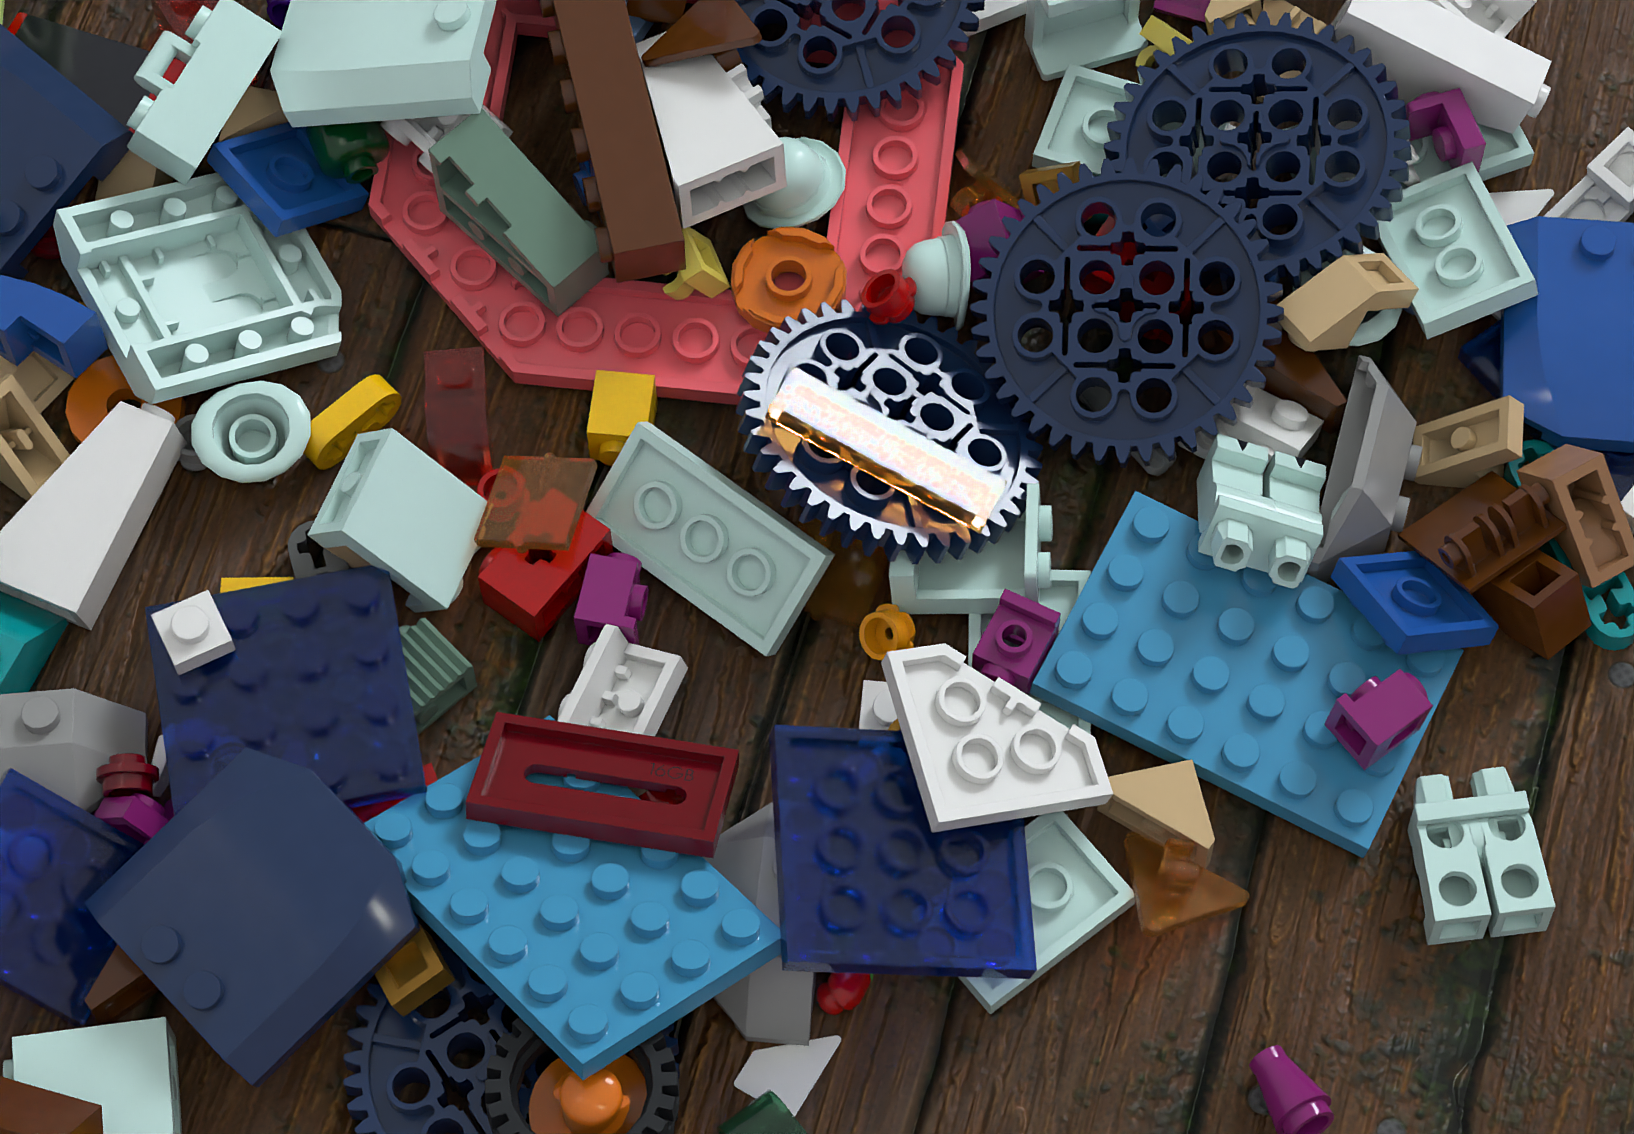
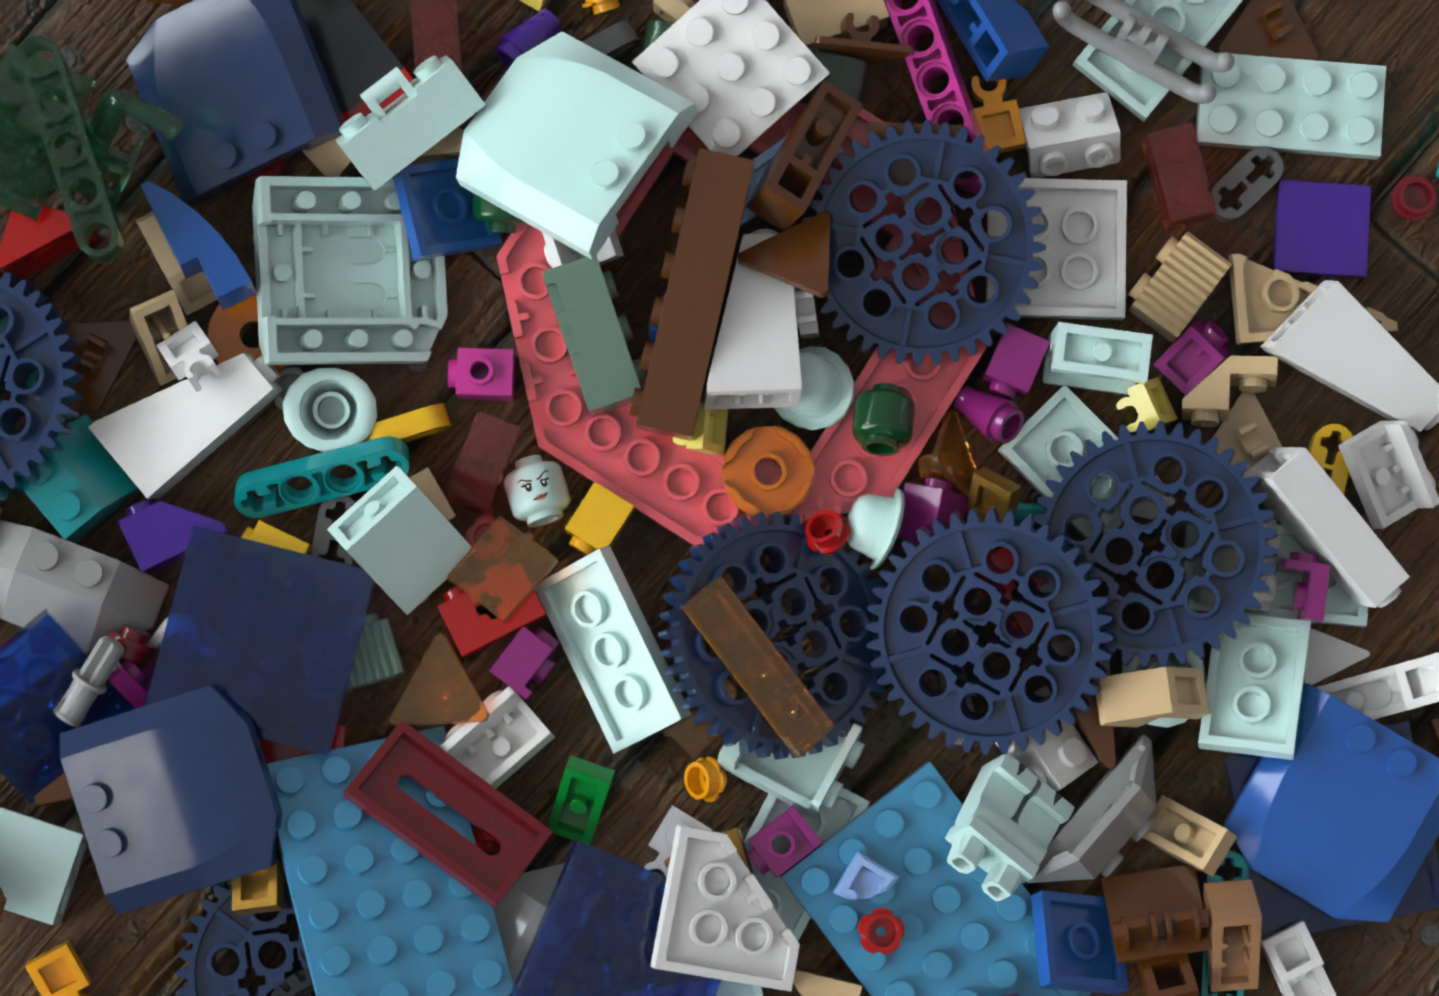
camera: 20 degrees right, 20 degrees up
white plate [151,590,236,676] -> none
none -> light grey axle [54,636,124,727]
none -> dark purple slope [118,499,233,575]
none -> white plate [156,321,223,392]
none -> teal beam [234,436,410,518]
none -> clear orange piece [389,634,489,726]
none -> dark pink brick [448,348,516,402]
none -> light aqua head [504,455,571,527]
none -> green slope [547,755,615,846]
none -> light blue tile [833,852,899,900]
none -> dark green head [852,383,915,456]
none -> red plate [858,908,904,955]
none -> magenta cone [954,386,1024,444]
none -> magenta brick [982,323,1050,400]

